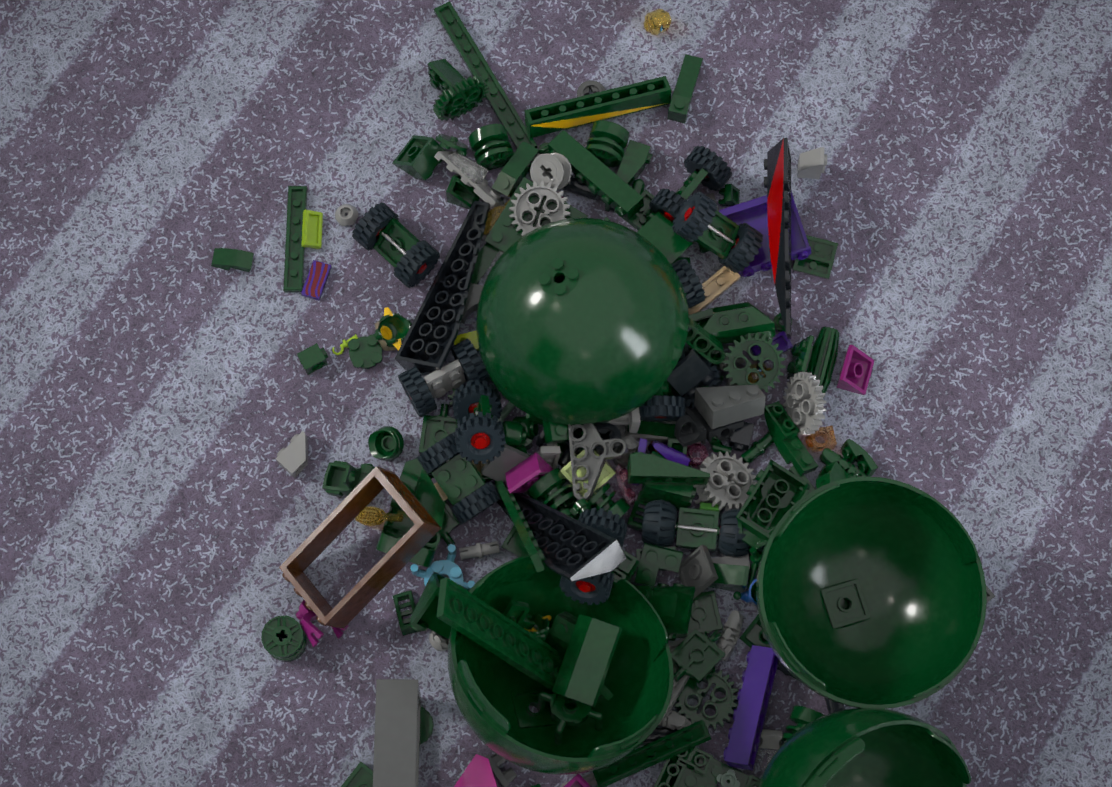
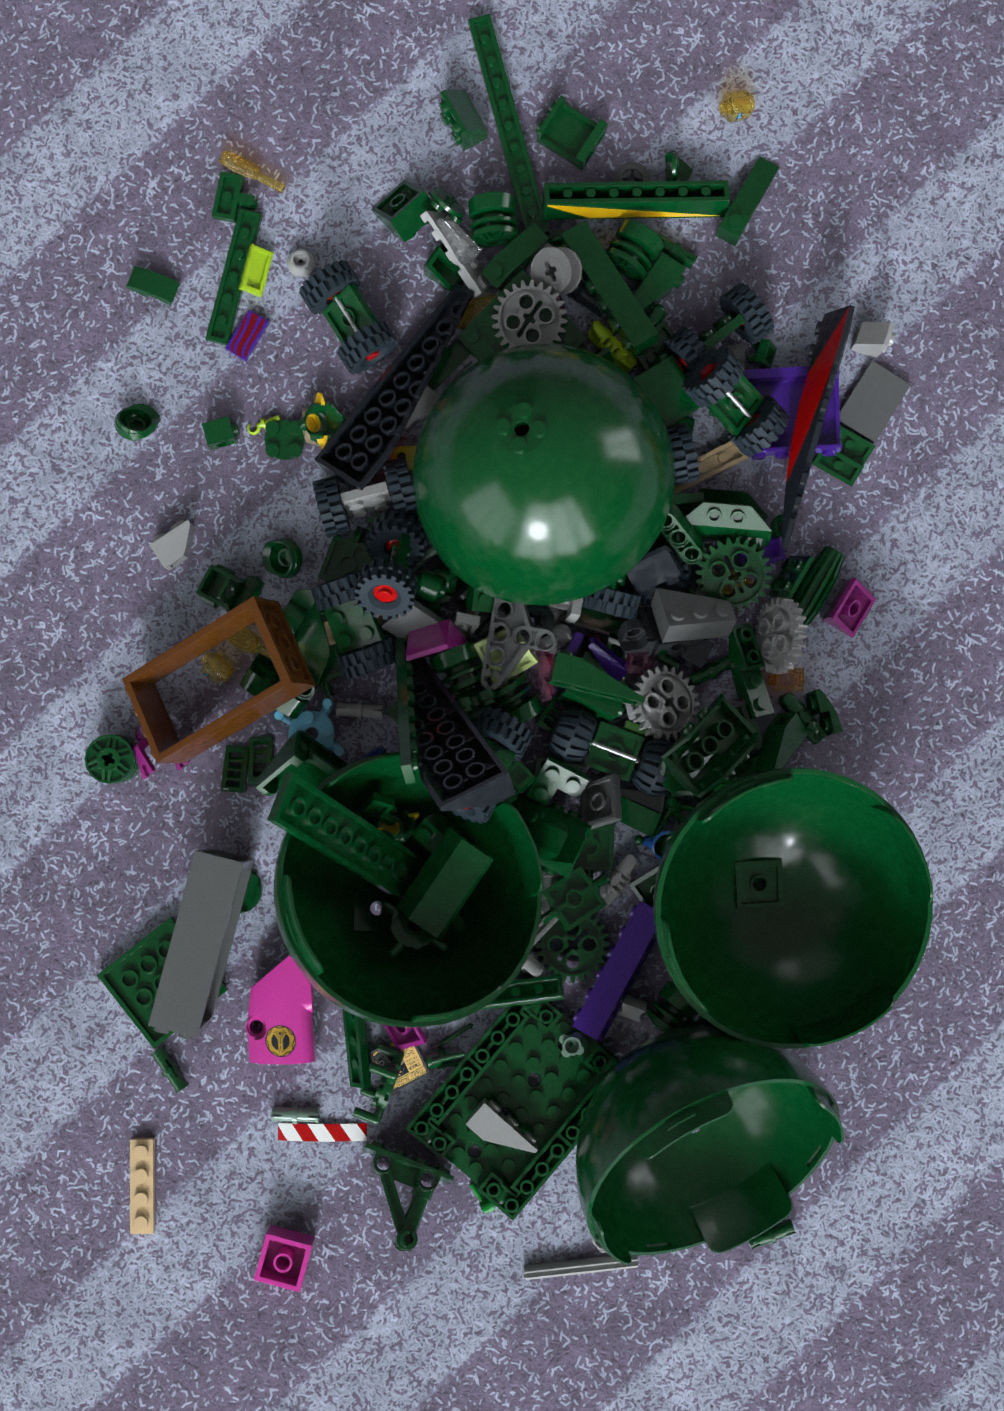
camera: 10 degrees right, 15 degrees up
dark green gear [433,75,489,121] -> none
none -> dark green hat [114,403,161,441]
none -> clear yellow head [200,650,235,684]
none -> dark green plate [212,172,258,223]
none -> clear yellow piece [218,150,286,194]
none -> dark green slope [221,745,249,793]
none -> dark green panel [535,95,608,170]
none -> lime hinge [586,320,638,373]
none -> dark green pin [658,232,698,270]
none -> dark green piece [665,150,693,181]
none -> dark grey tile [840,361,911,444]

